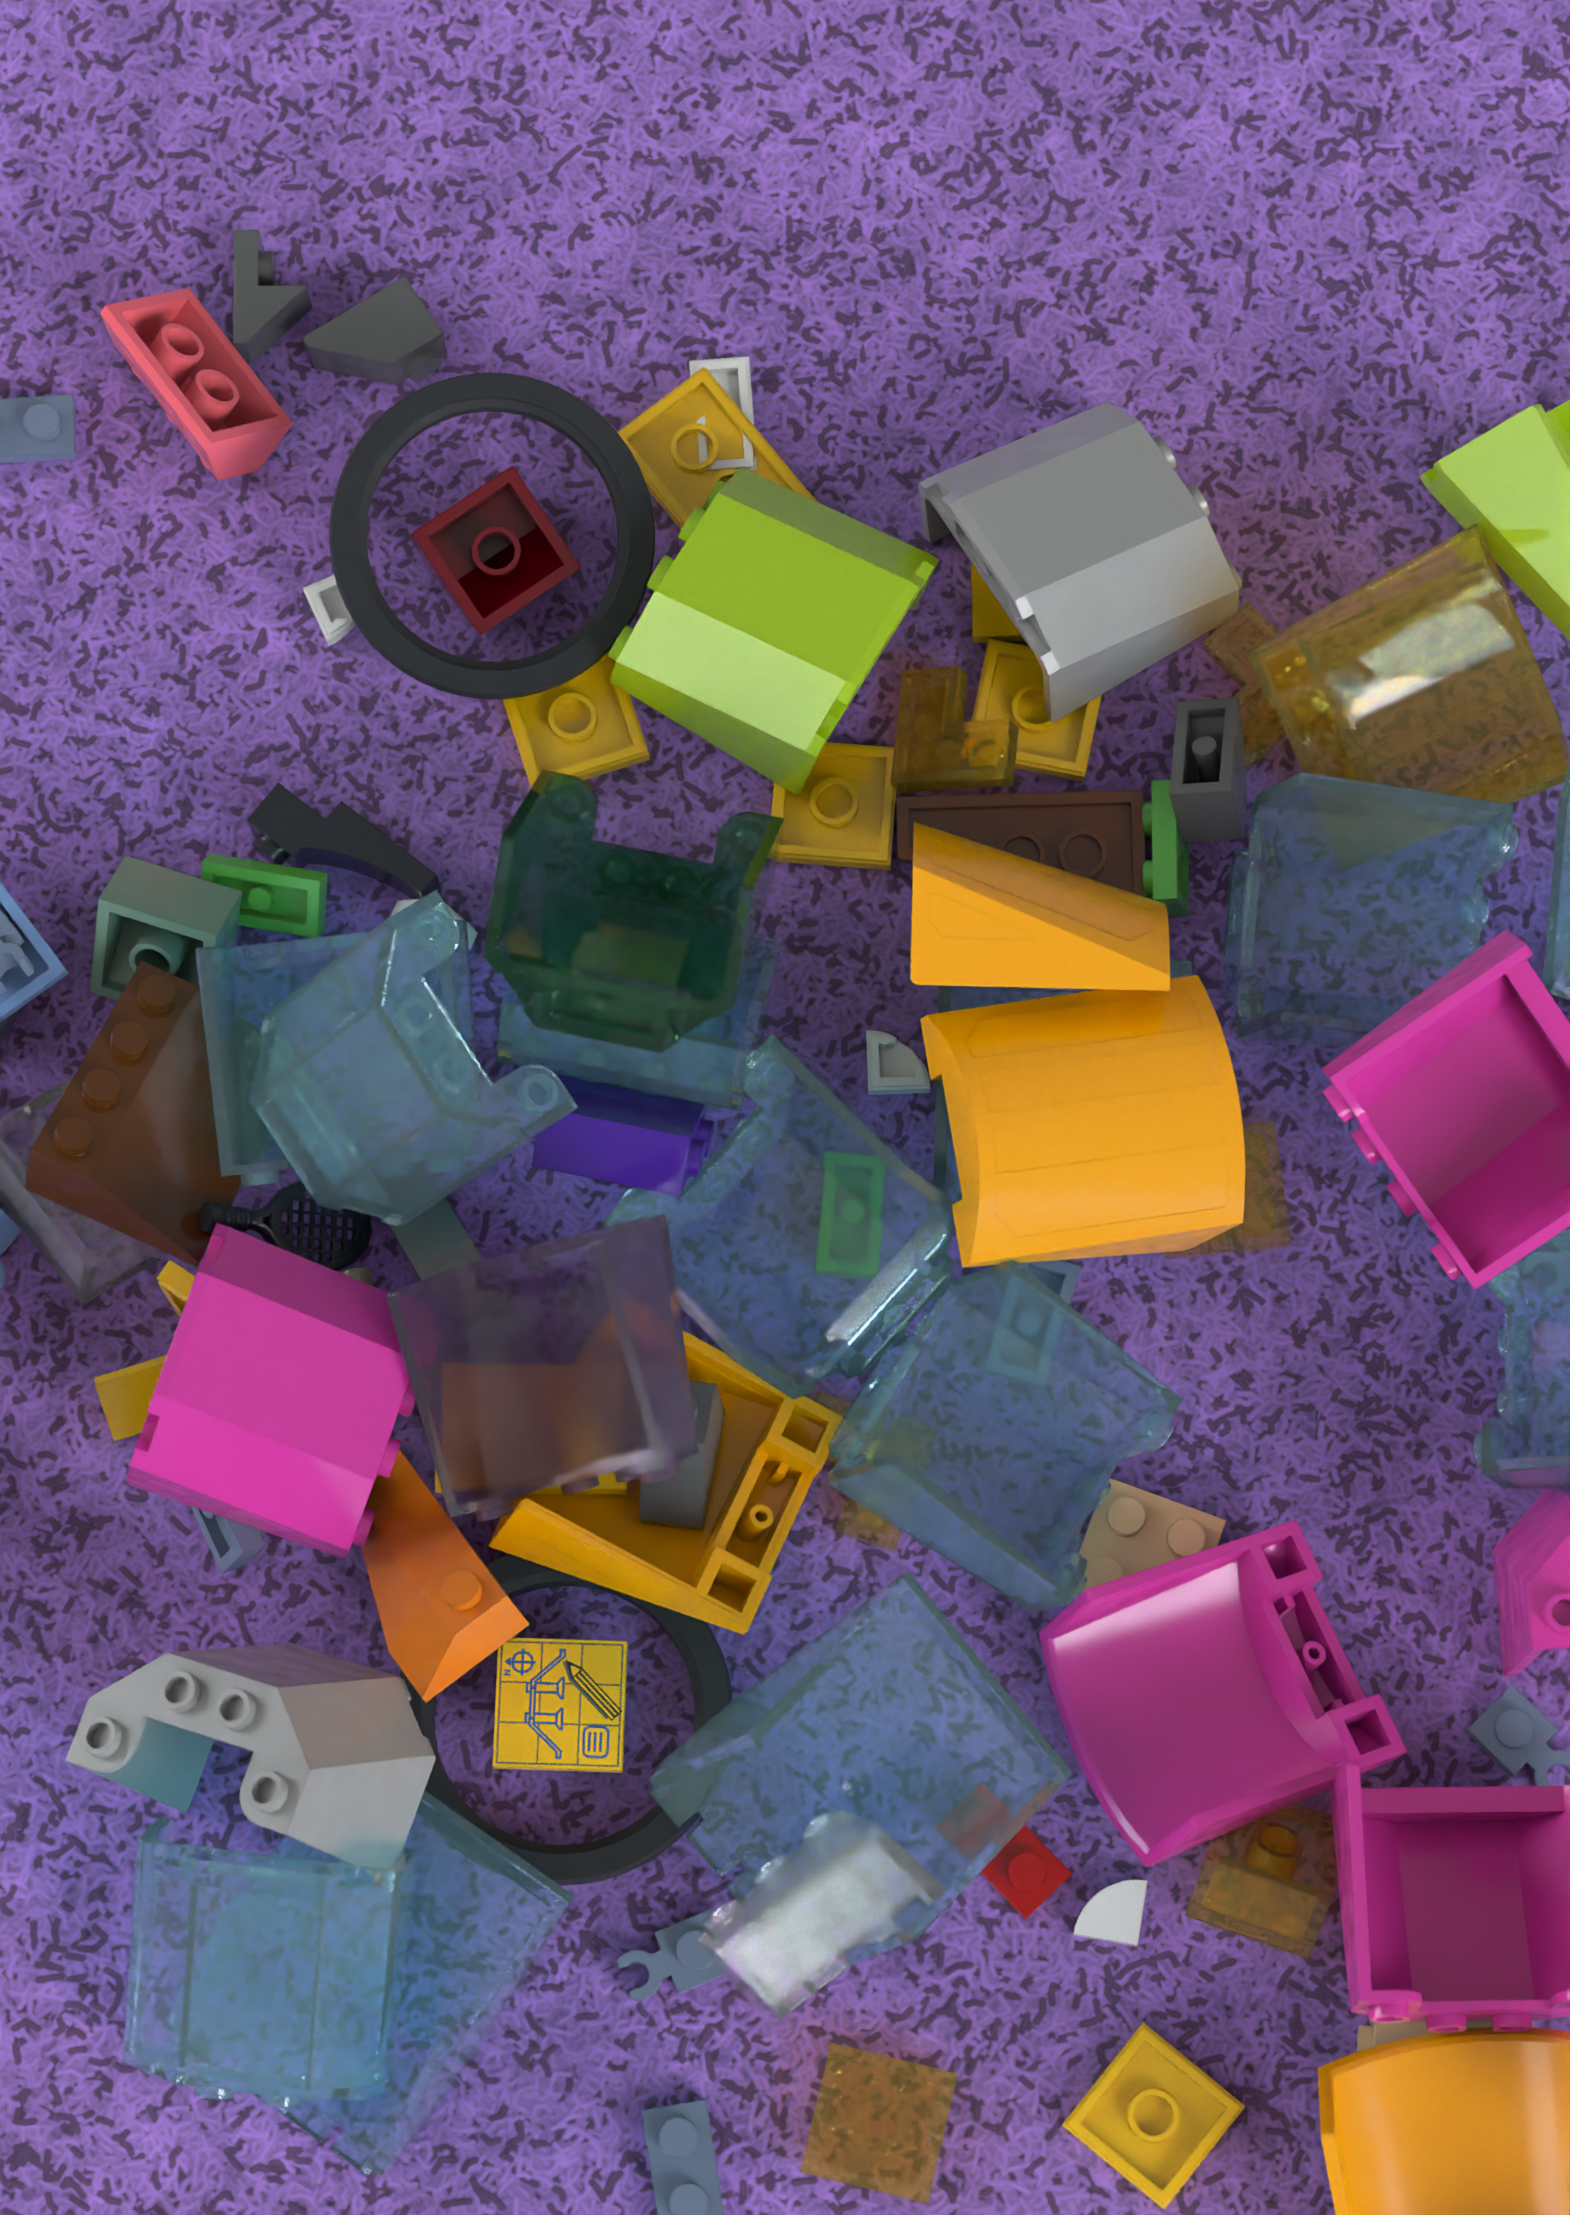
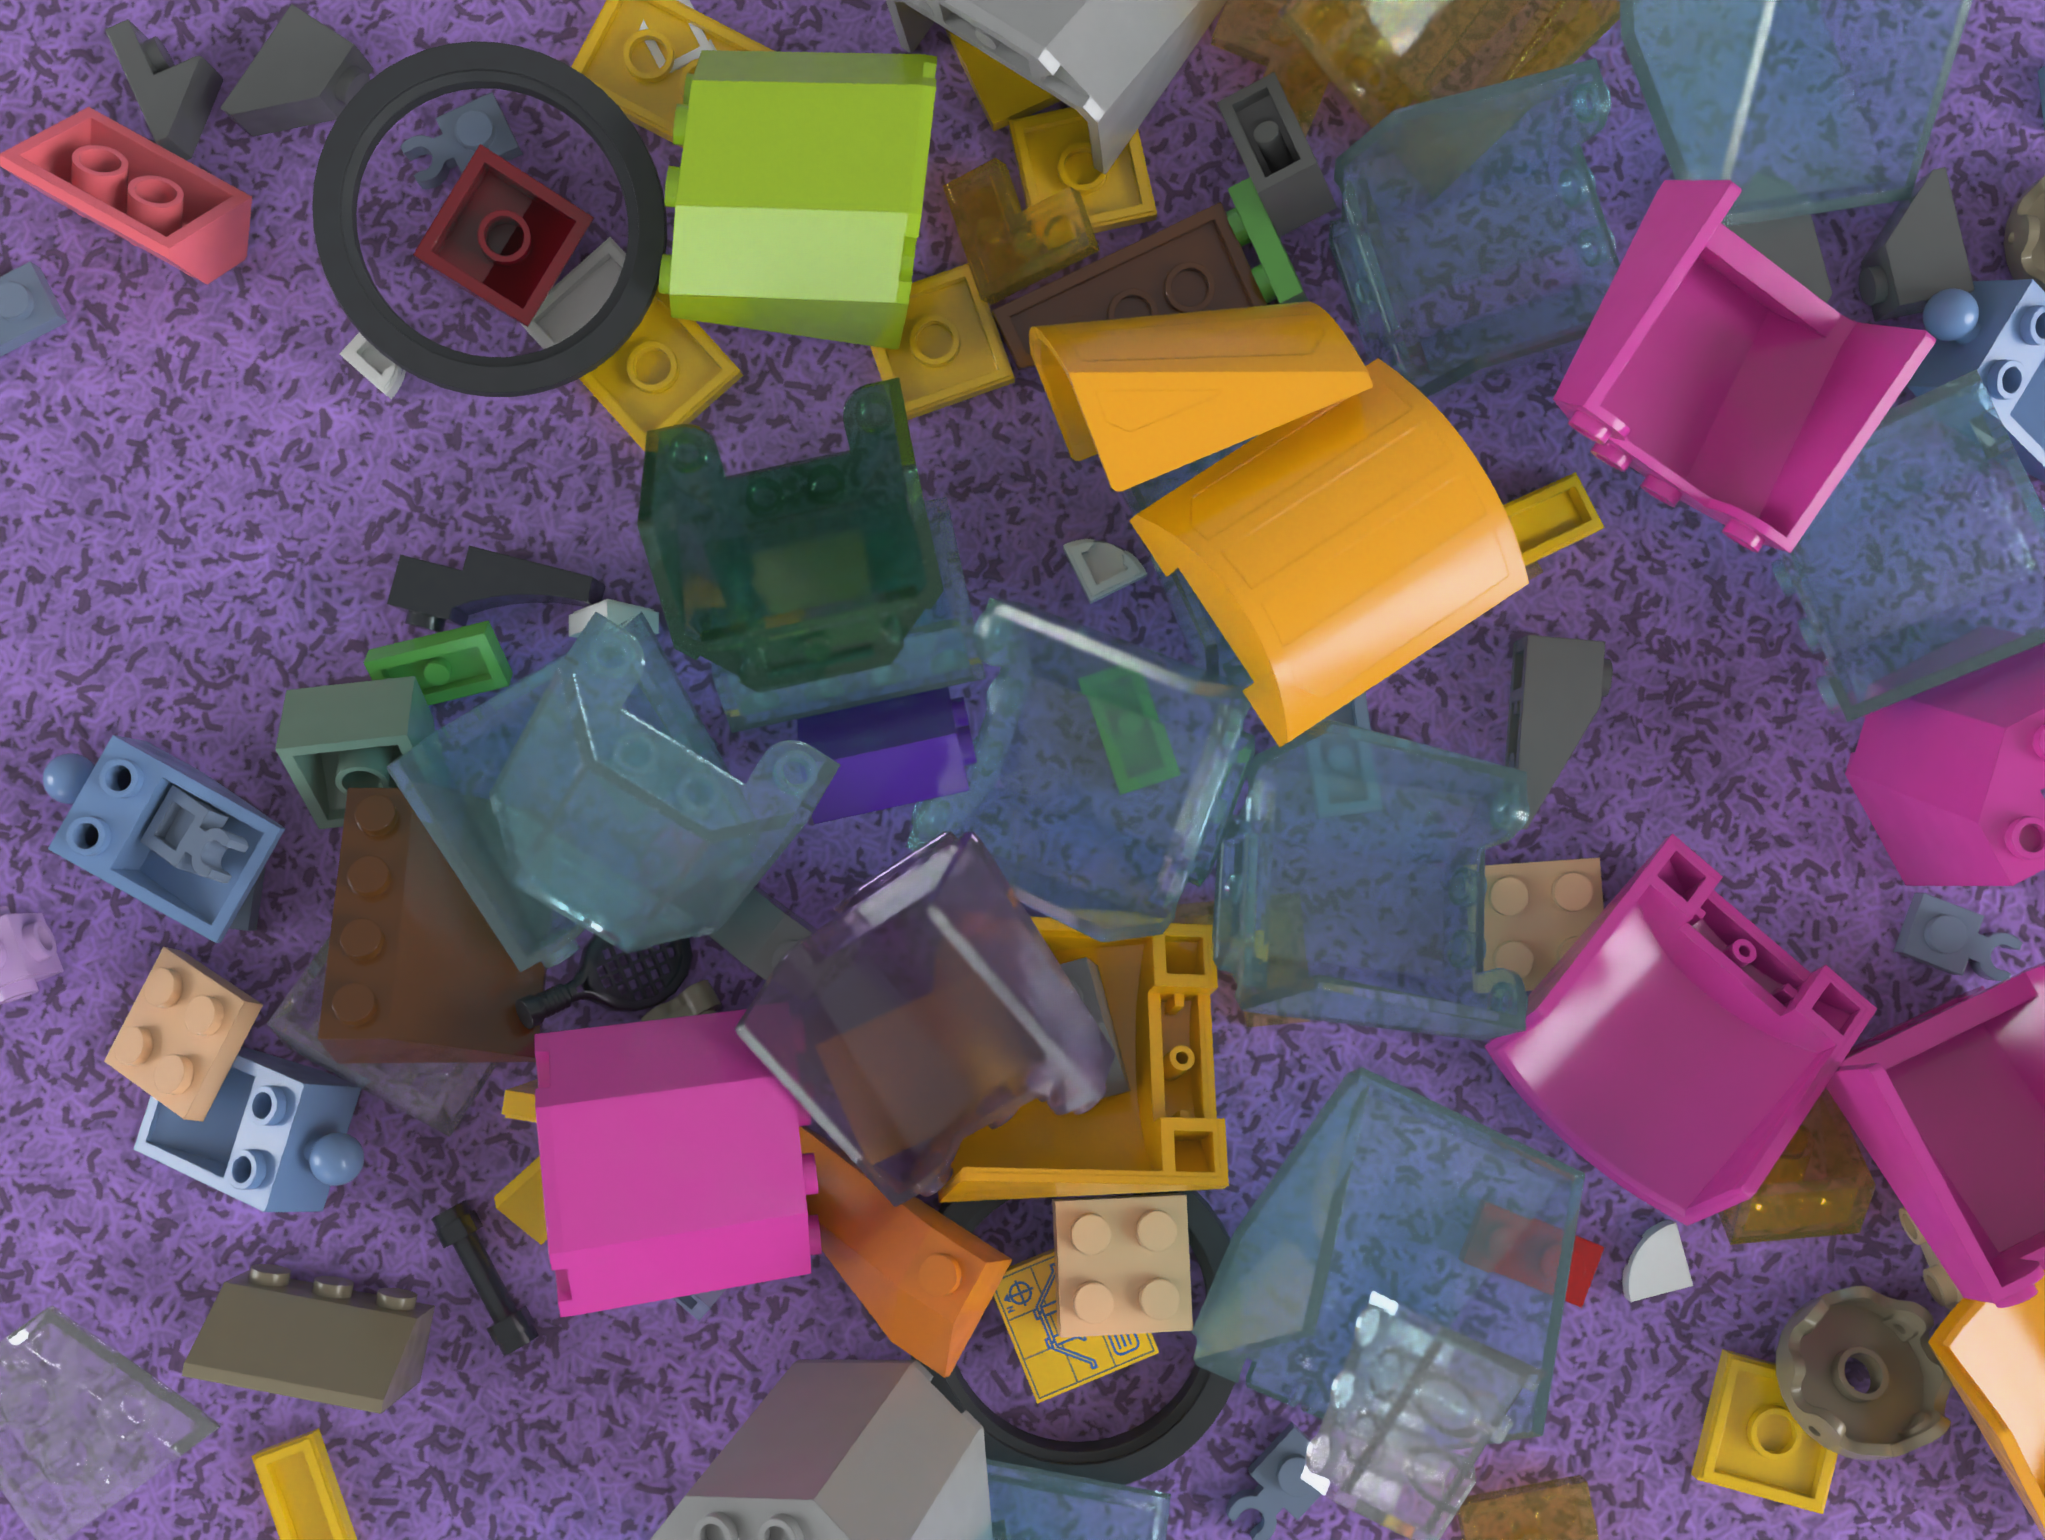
camera: 25 degrees left, 10 degrees up
none -> sand blue plate [400,92,523,189]
none -> black bar [431,1199,539,1356]
none -> white tile [520,237,626,349]
none -> light nougat plate [1052,1193,1193,1338]
none -> dark grey slope [1500,635,1613,831]
none -> yellow tile [1503,472,1605,567]
none -> dark tan plate [1776,1286,1953,1461]

